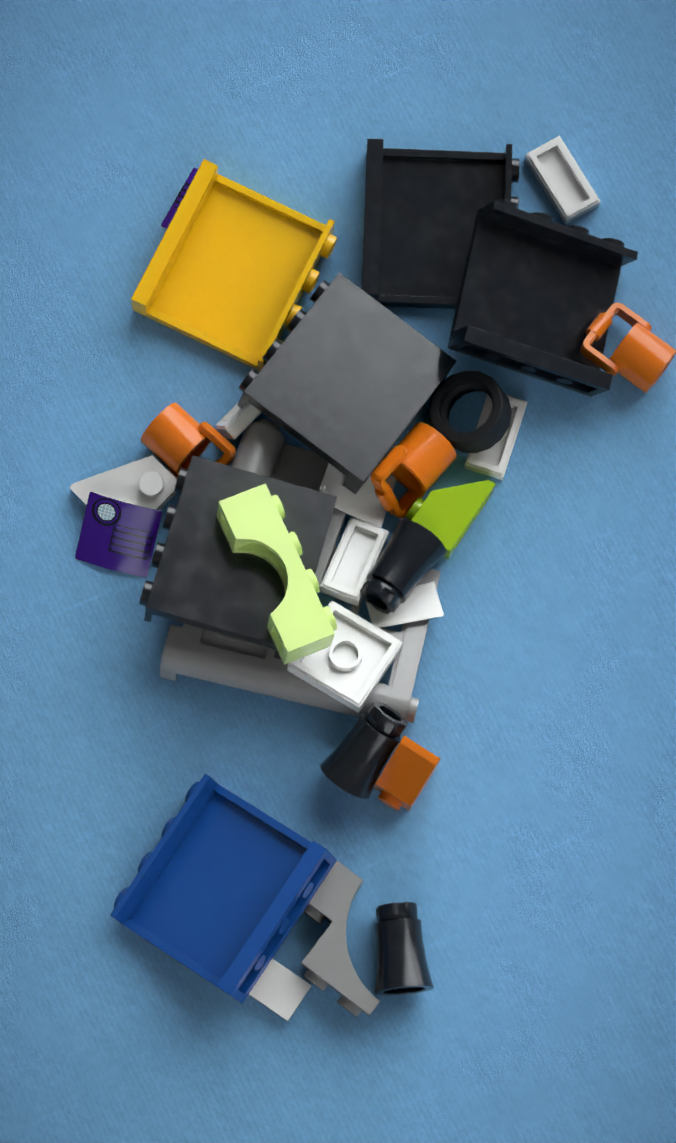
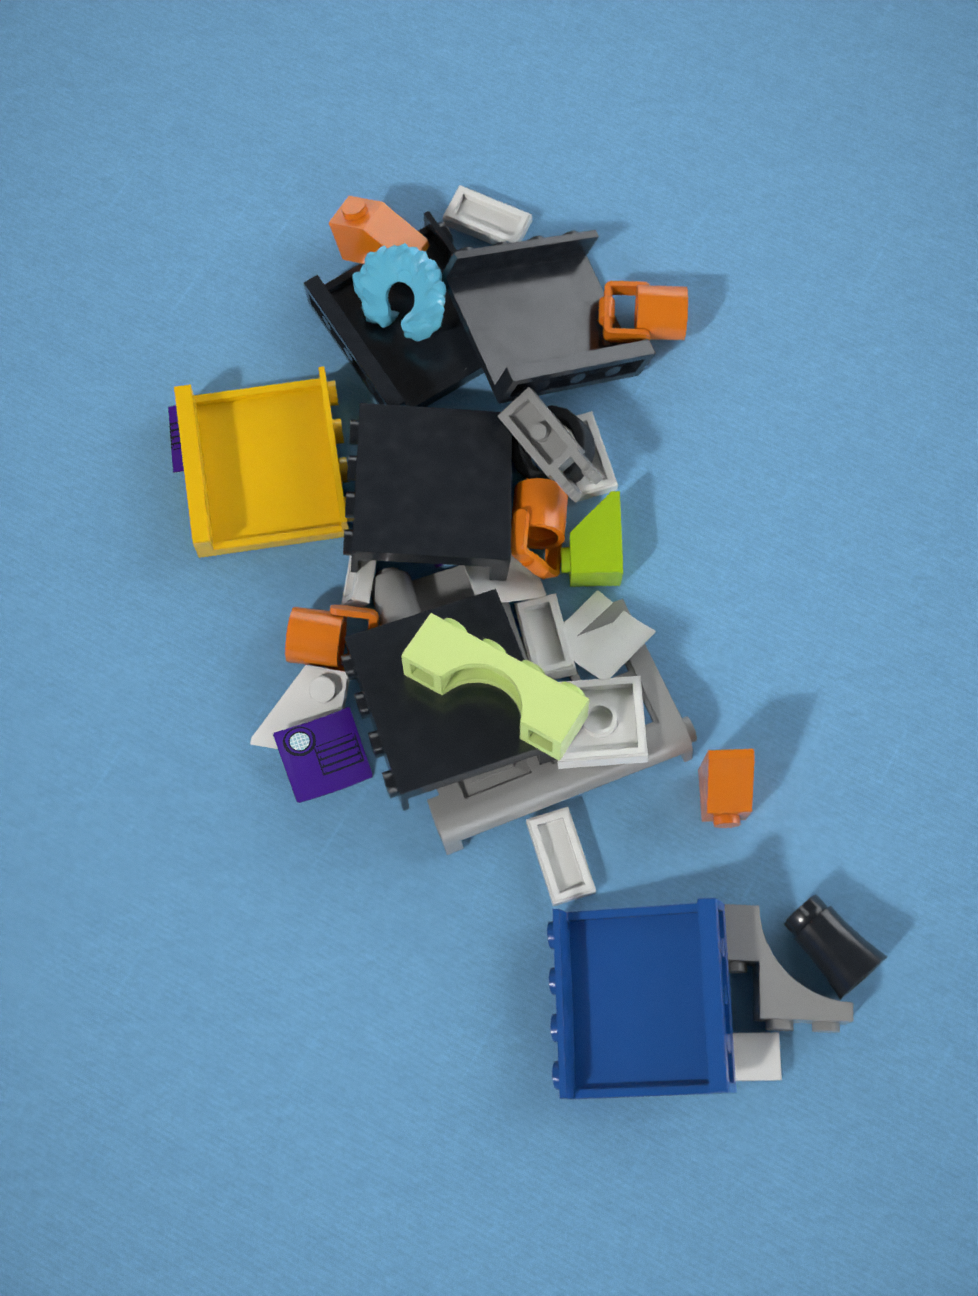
camera: 30 degrees left, 5 degrees down
black plant [320,701,408,799] -> none
black plant [360,519,446,614] -> none
none -> orange slope [329,196,430,264]
none -> medium azure piece [352,243,446,341]
none -> light grey hinge [498,387,603,503]
none -> white tile [526,807,596,907]

